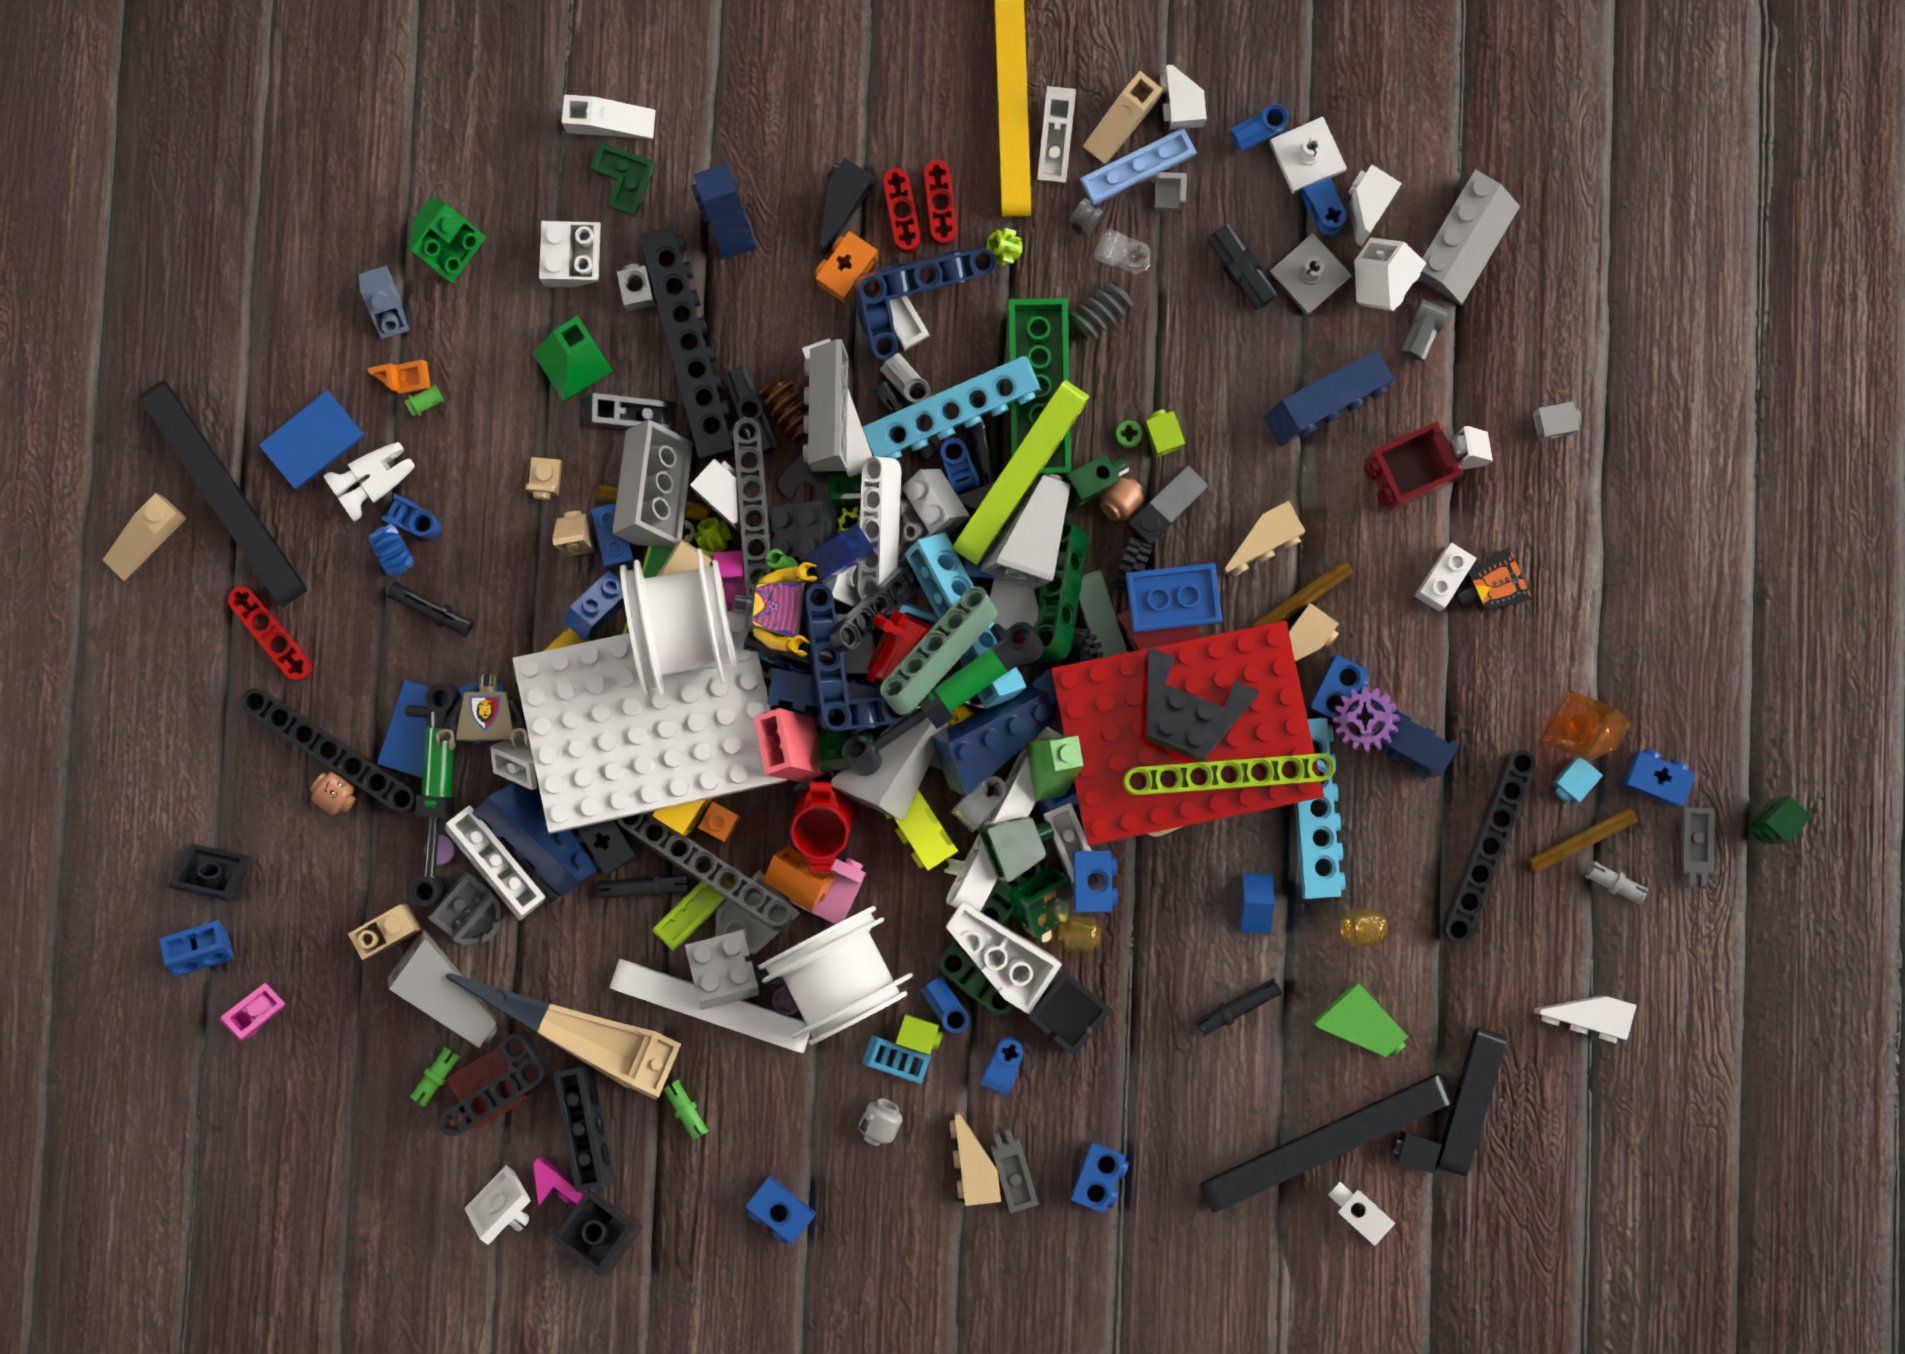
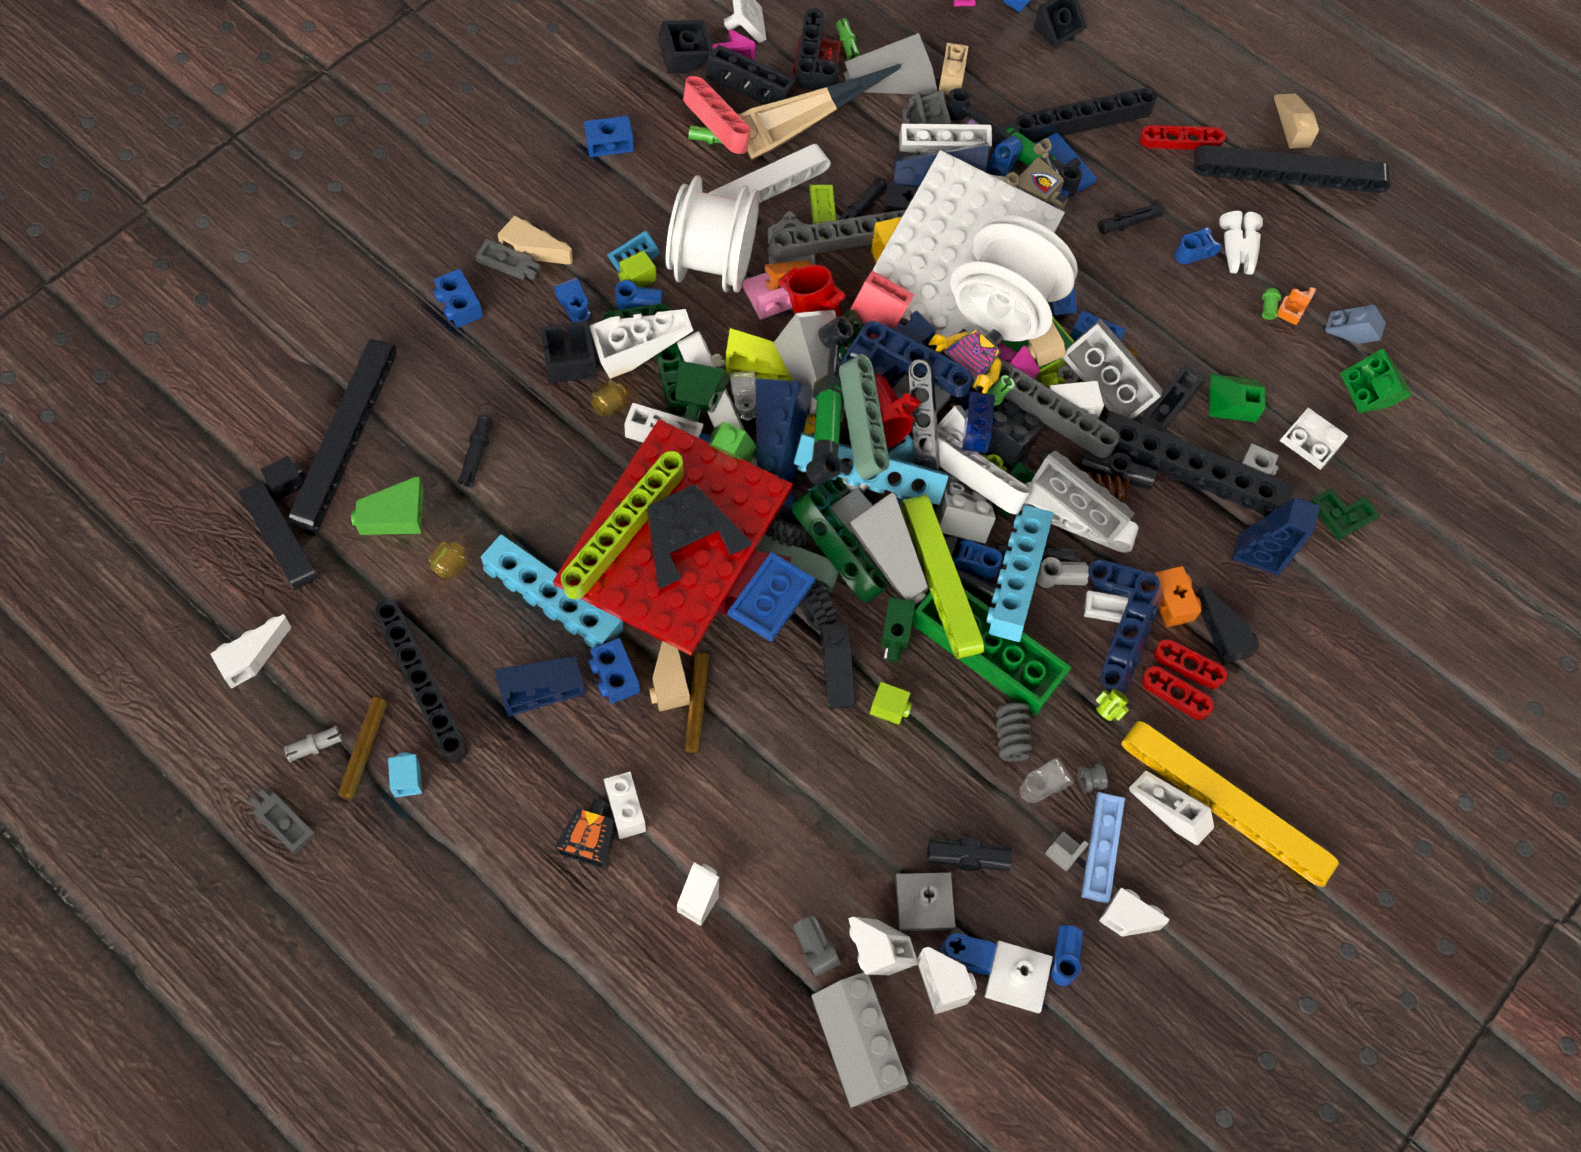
camera: 120 degrees right, 20 degrees down
blue tile [259,390,366,491] -> none
nougat head [310,771,356,815] -> none
blue gear [369,524,414,576] -> none
tan bracket [525,457,562,500] -> none
tan slope [552,511,596,557] -> none
white slope [562,95,656,139] -> none
light grey piece [685,930,759,1010] -> none
orange brick [698,802,741,842] -> none
light grey head [859,1099,902,1146] -> none
dark green torso [1009,866,1071,942] -> none
blue brick [1073,851,1118,913] -> none
tan slope [1083,71,1162,164] -> none
nougat head [1100,477,1144,521] -> none
bright green bush [1116,420,1142,448] -> none
tan slope [1223,501,1305,576] -> none
blue slope [1240,873,1275,934] -> none
dark blue wedge [1263,349,1395,447] -> none
white torso [1328,1182,1395,1246] -> none
medium lavender gear [1333,686,1400,753] -> none
dark red container [1364,421,1463,512] -> none
light grey brick [1533,401,1582,442] -> none
clear orange slope [1540,690,1632,762] -> none
blue brick [1621,749,1696,808] -> none
dark green brick [1748,796,1812,844] -> none
none -> coral beam [683,76,751,154]
none -> blue piece [986,136,1023,177]

